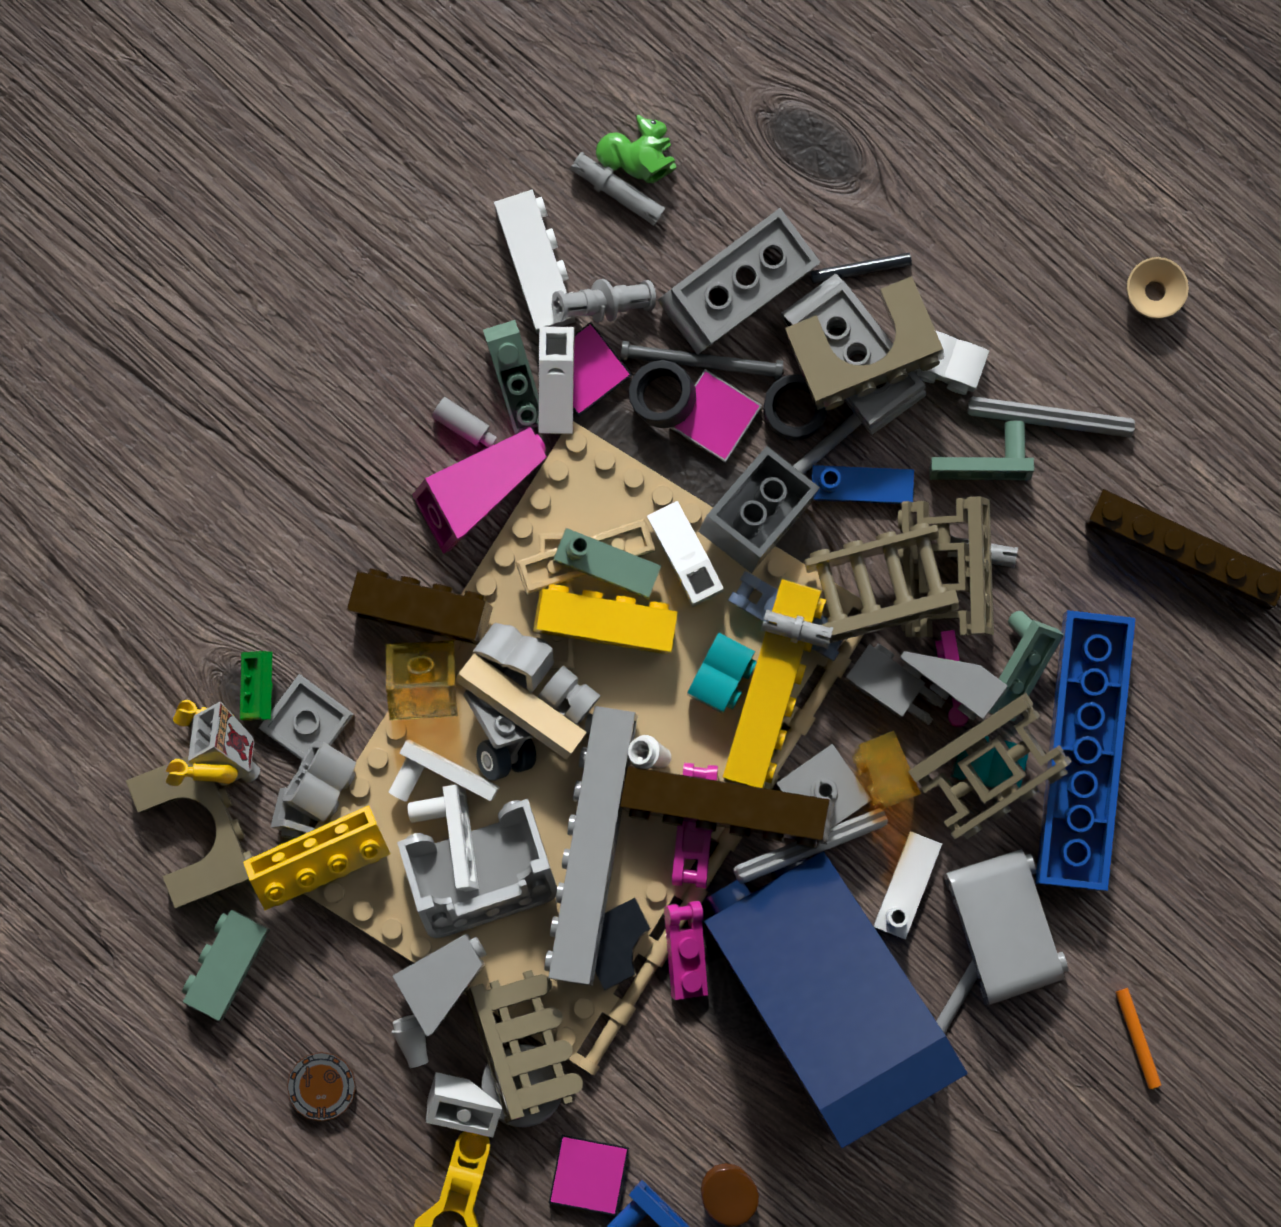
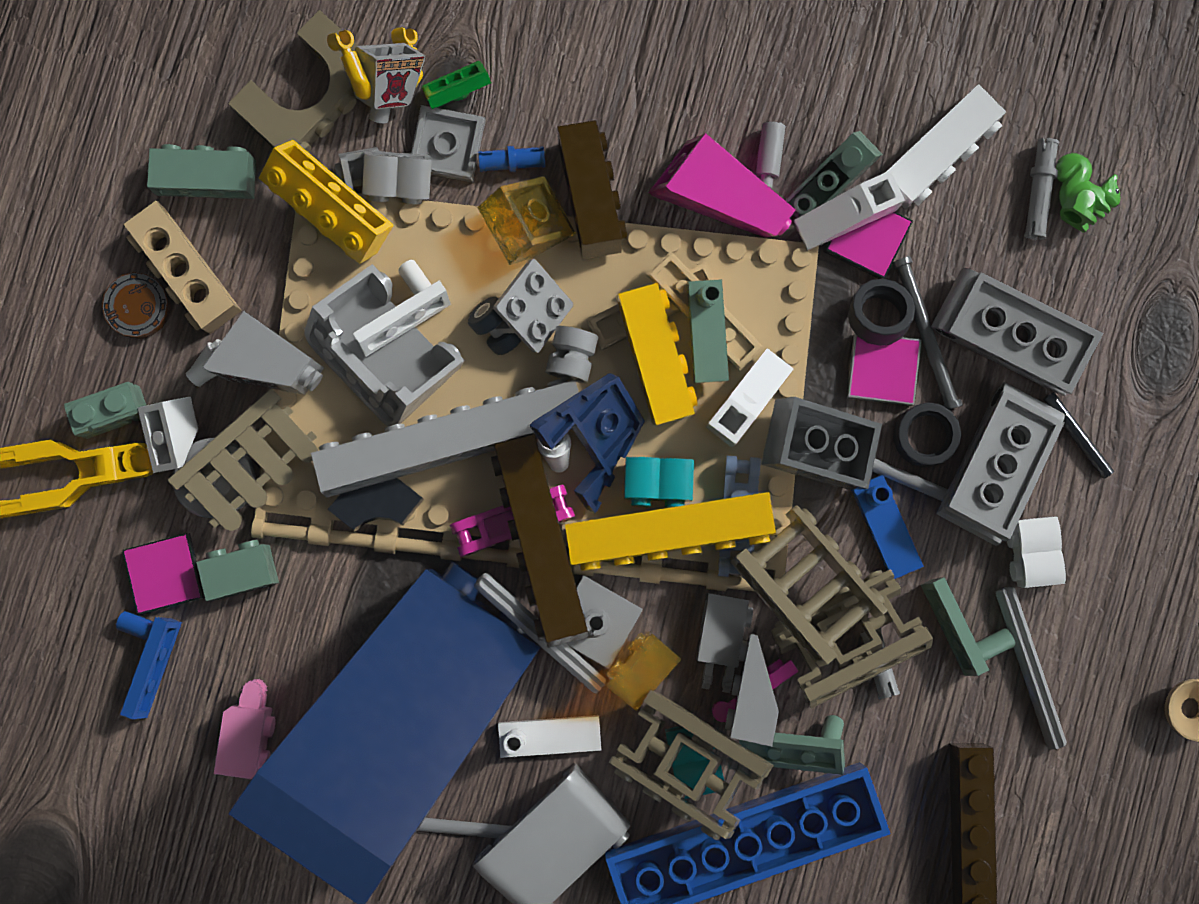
camera: 65 degrees right, 0 degrees up
white piece [389,739,500,802] -> none
tan tile [455,653,587,760] -> none
light grey brick [473,623,554,692] -> none
light grey piece [552,279,656,323] -> none
dark pink plate [664,901,708,1000] -> none
reddish brown piece [701,1163,759,1226] -> none
light grey pin [761,610,833,649] -> none
dark tan arch [785,276,944,410] -> none
none -> sand green brick [64,382,146,439]
none -> tan brick [124,201,242,334]
none -> sand green brick [196,540,279,601]
none -> bright pink hinge [214,679,275,779]
none -> blue pin [478,146,545,173]
none -> dark blue wing [529,373,645,513]

